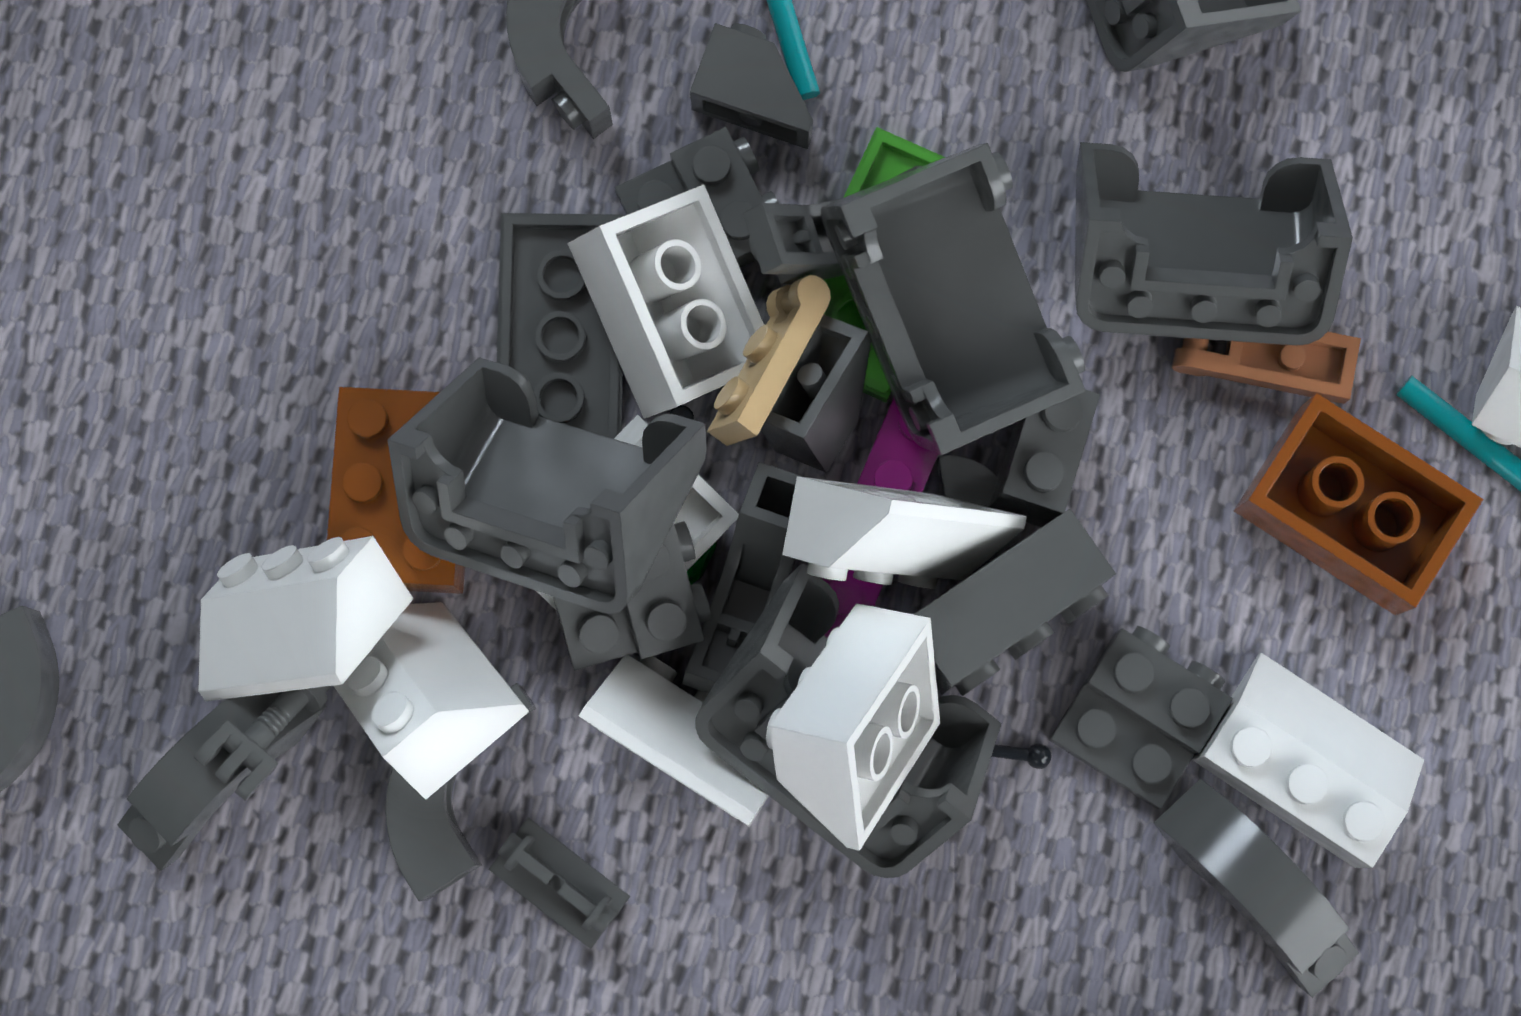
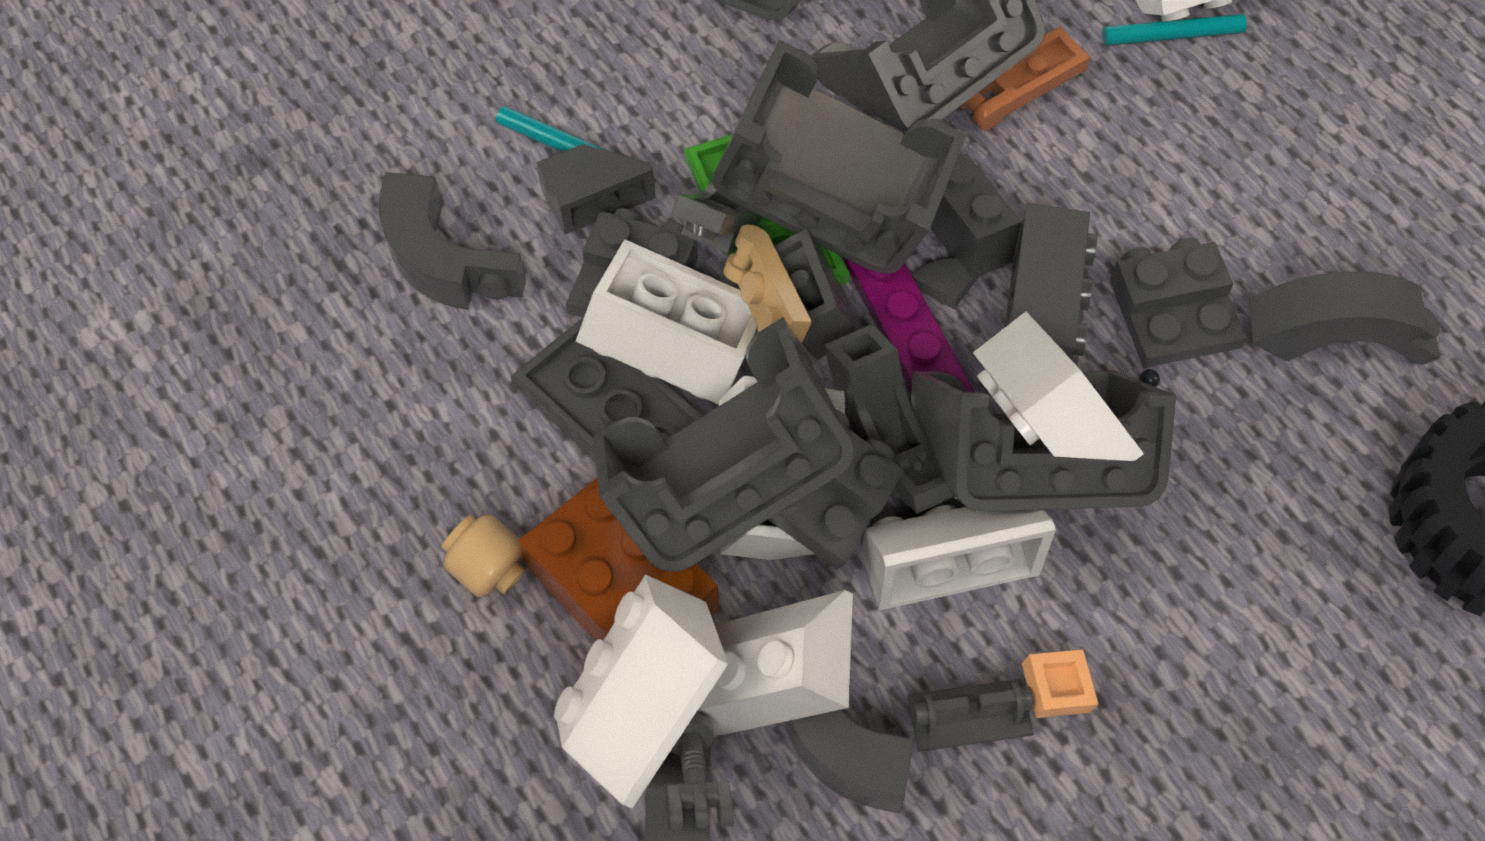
camera: 45 degrees left, 20 degrees down
white slope [782,476,1027,589] -> none
white slope [1192,653,1424,868] -> none
dark orange brick [1233,393,1484,616] -> none
none -> tan head [441,514,526,597]
none -> light nougat tile [1022,649,1098,718]

